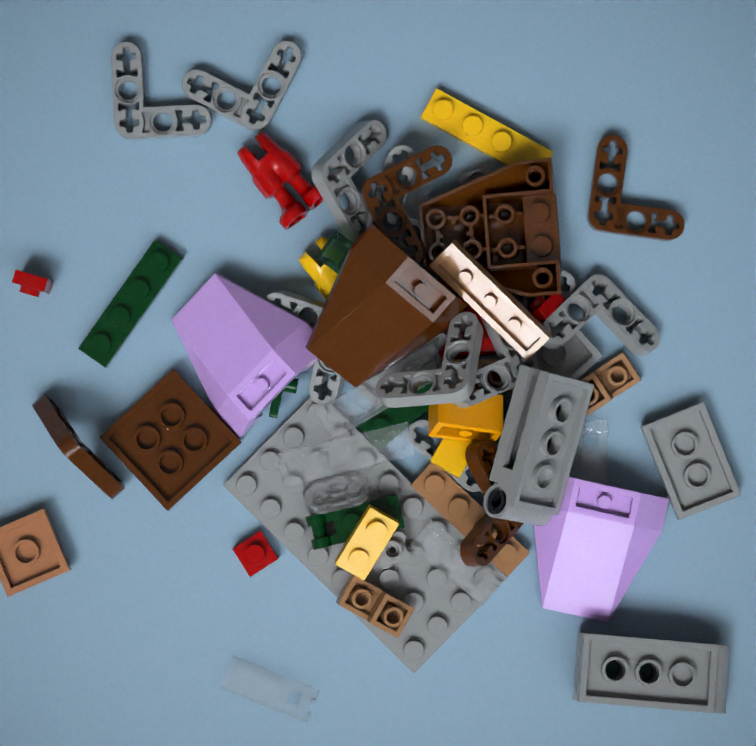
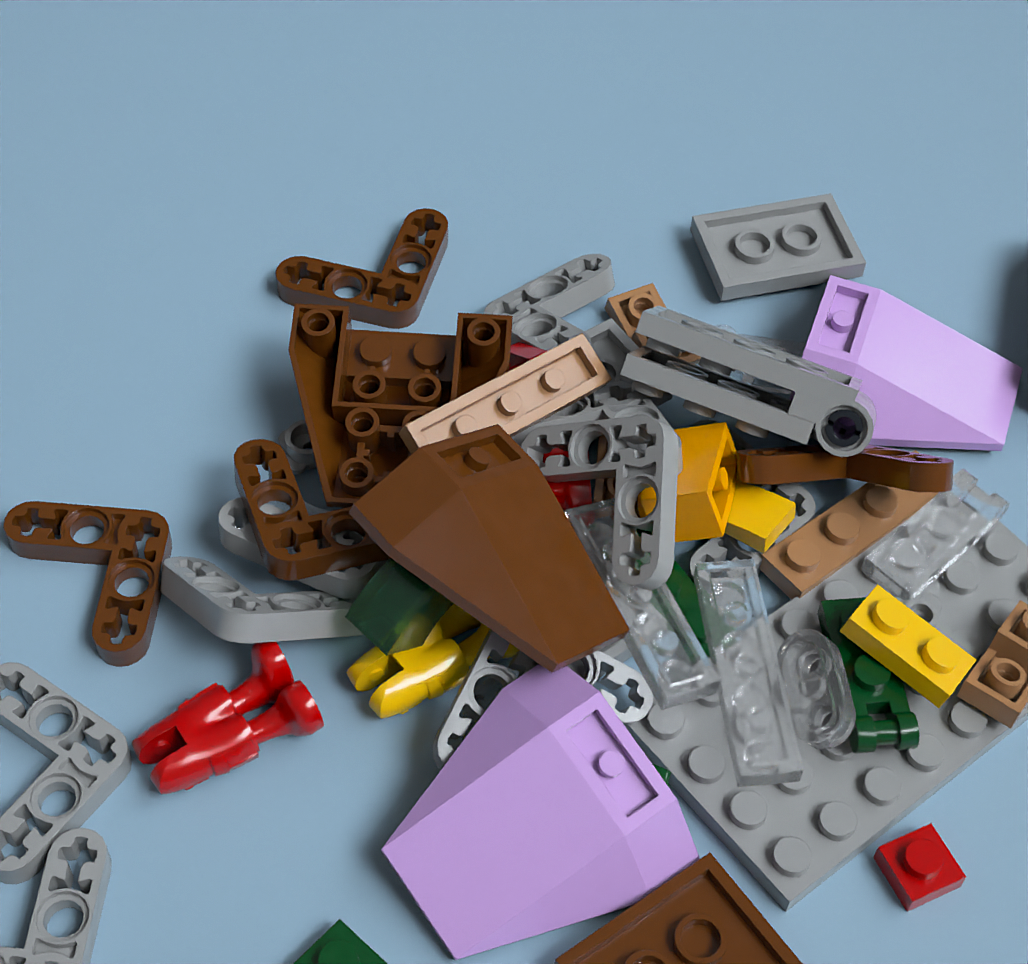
camera: 85 degrees left, 35 degrees down
yellow plate [420,88,553,166] -> none
none -> reddish brown beam [3,501,172,667]

